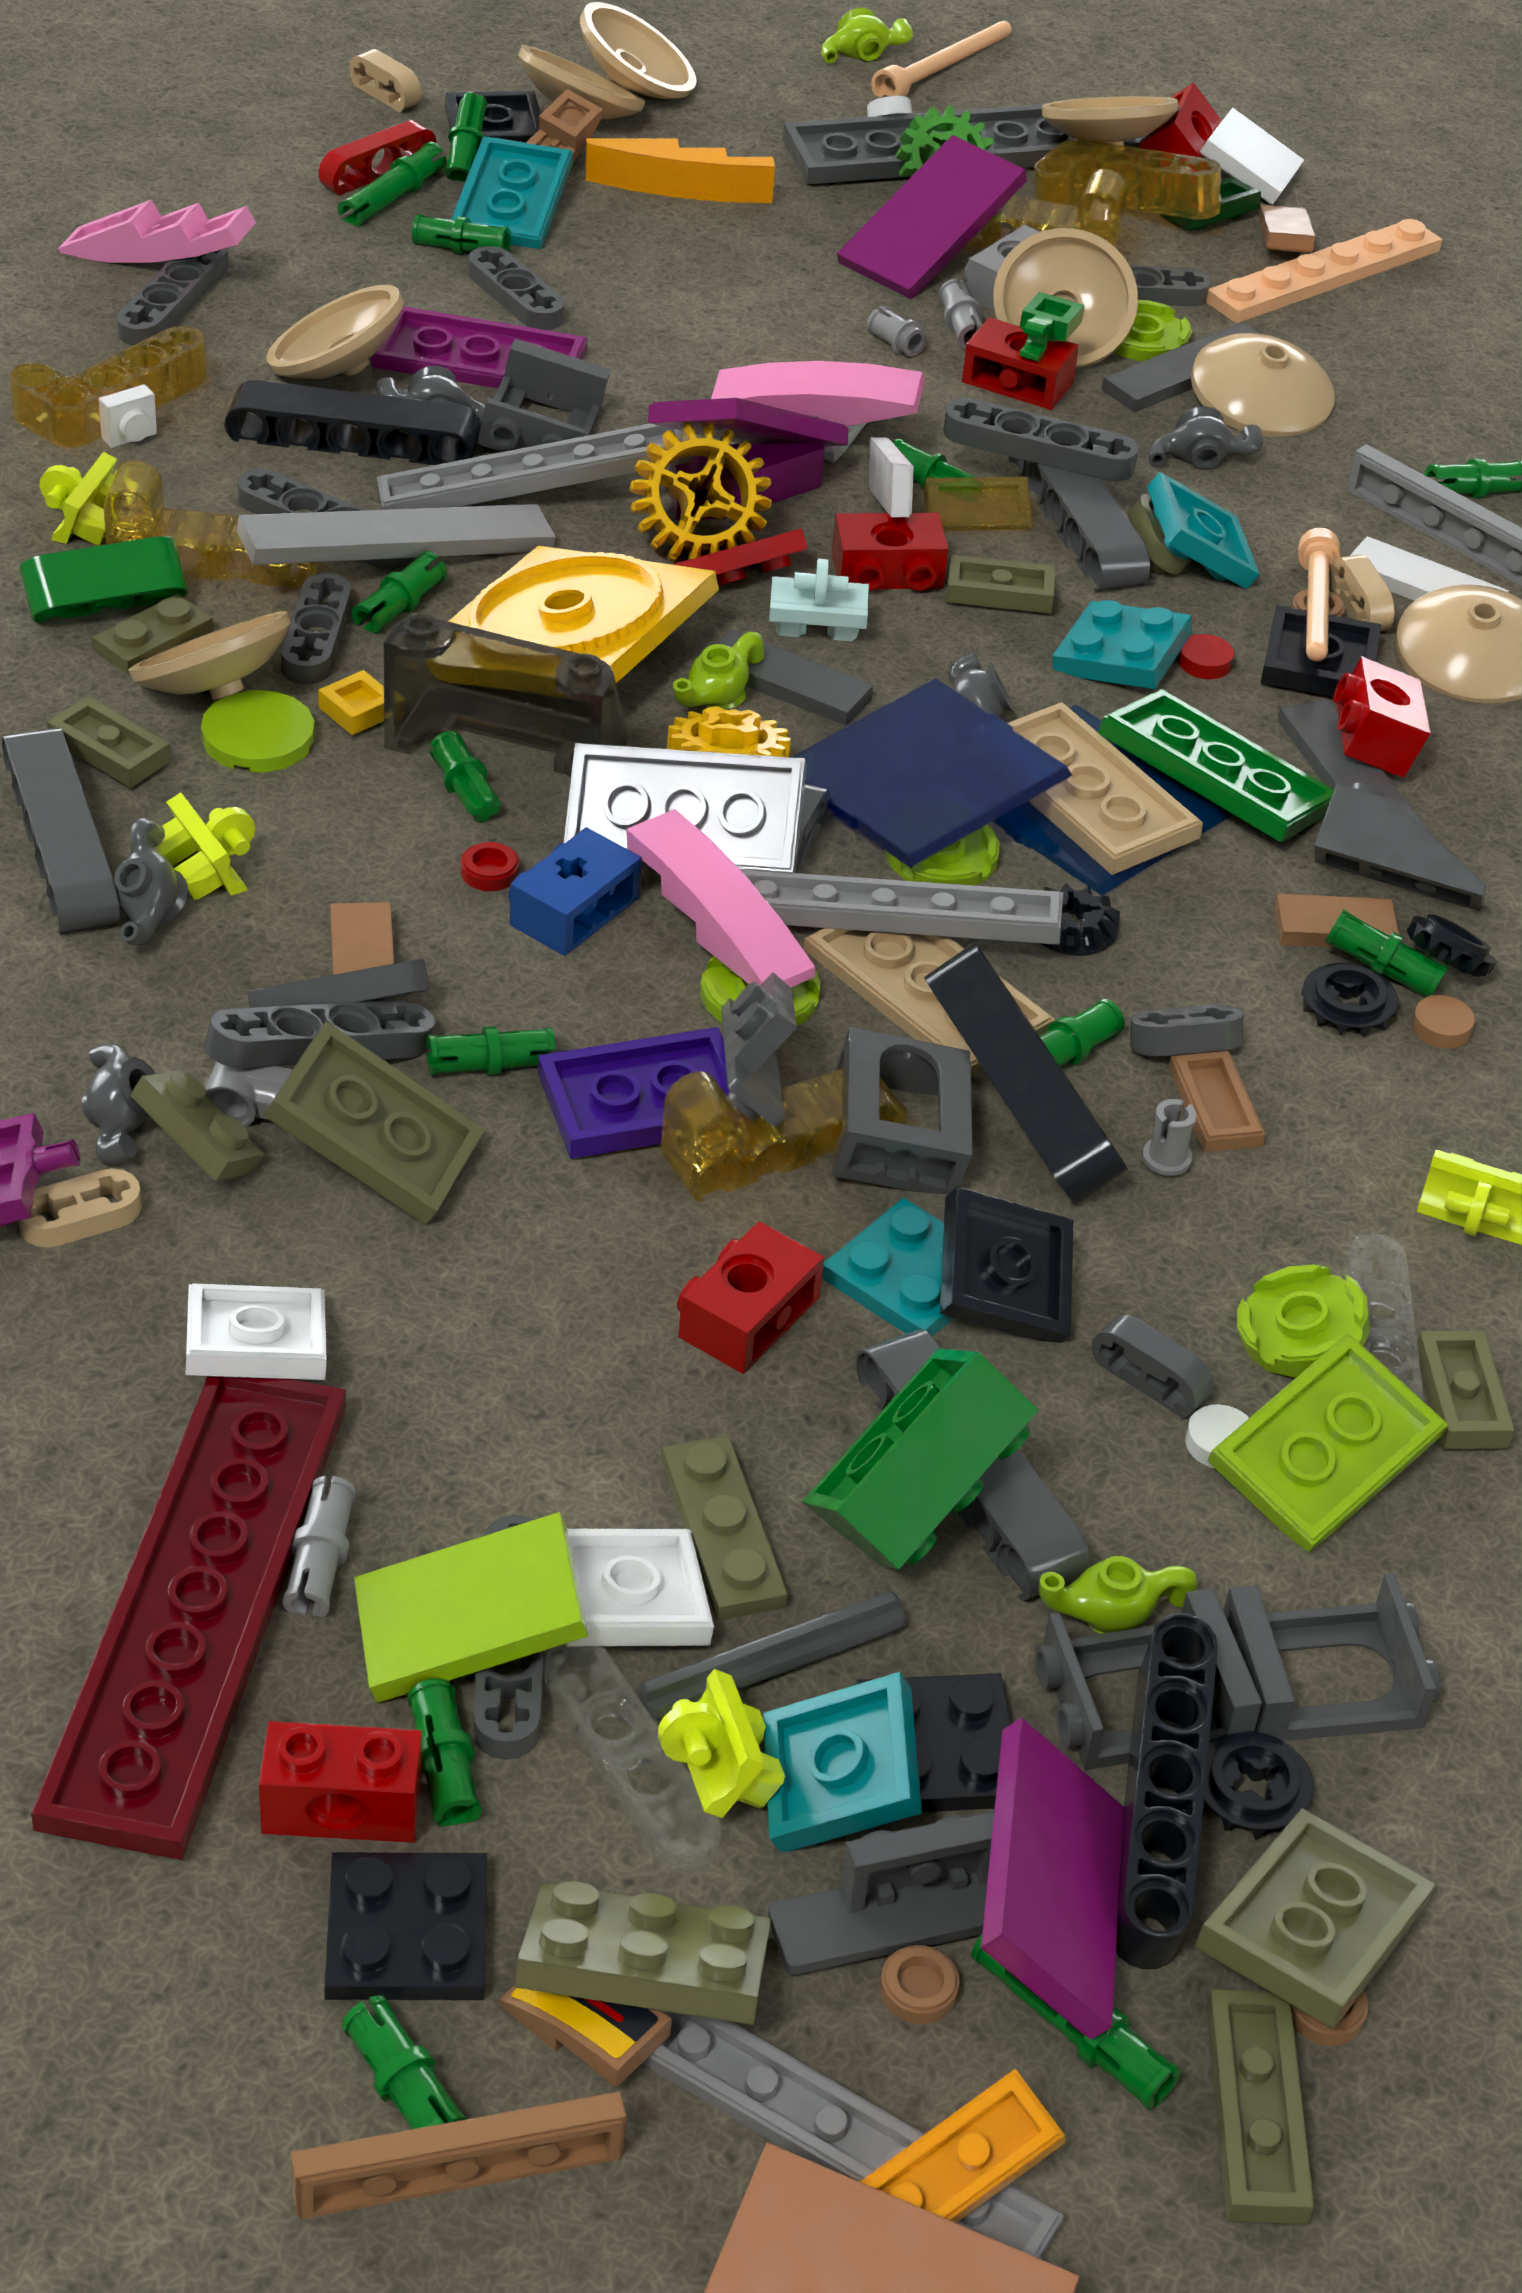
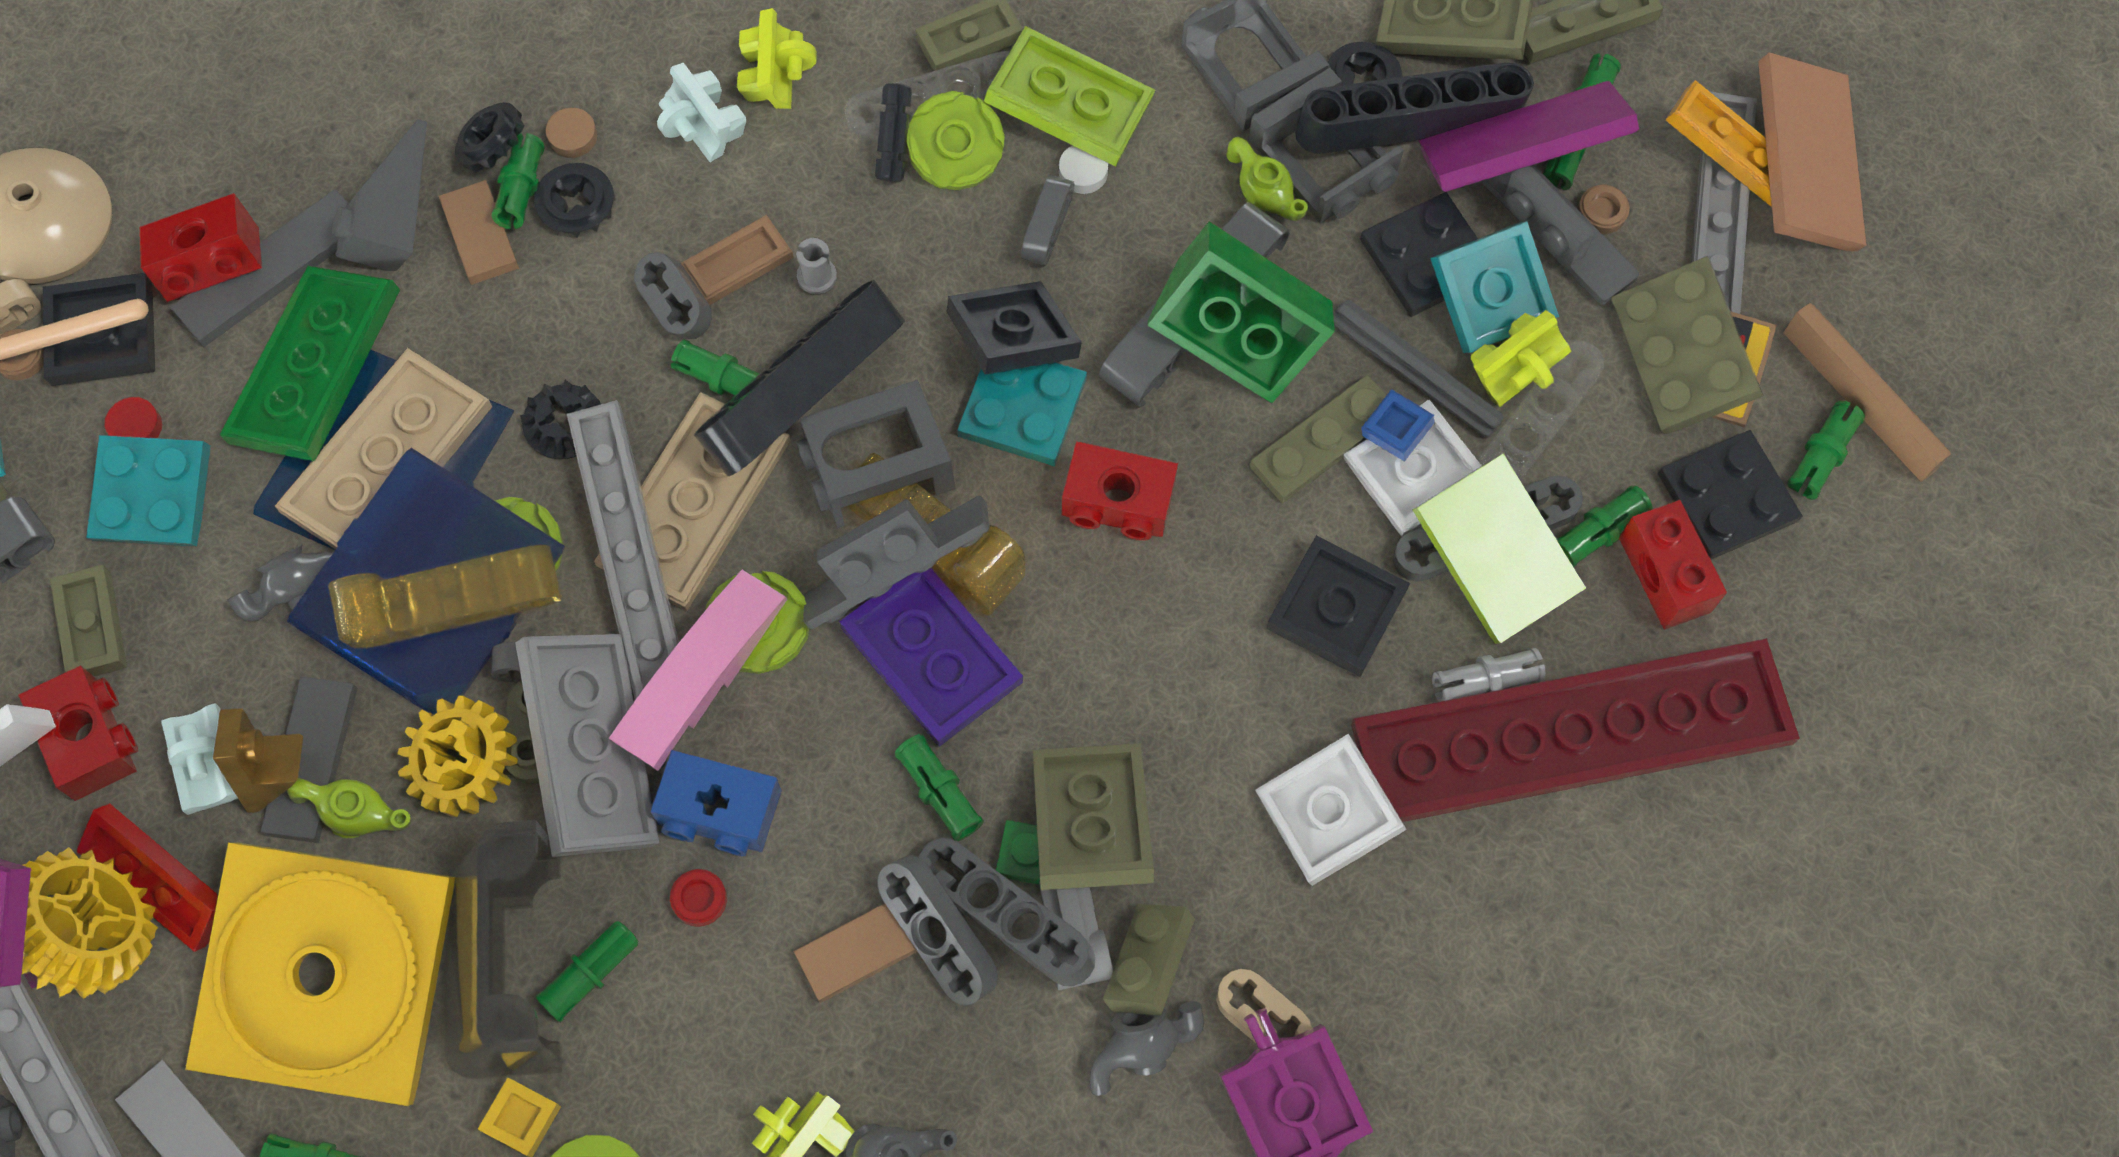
camera: 110 degrees left, 25 degrees up
none -> pearl gold slope [213,708,303,813]
none -> clear yellow beam [328,545,562,648]
none -> light aqua hips [657,63,746,162]
none -> black axle [875,83,912,182]
none -> black plate [1266,535,1410,678]
none -> blue tile [1361,389,1435,462]

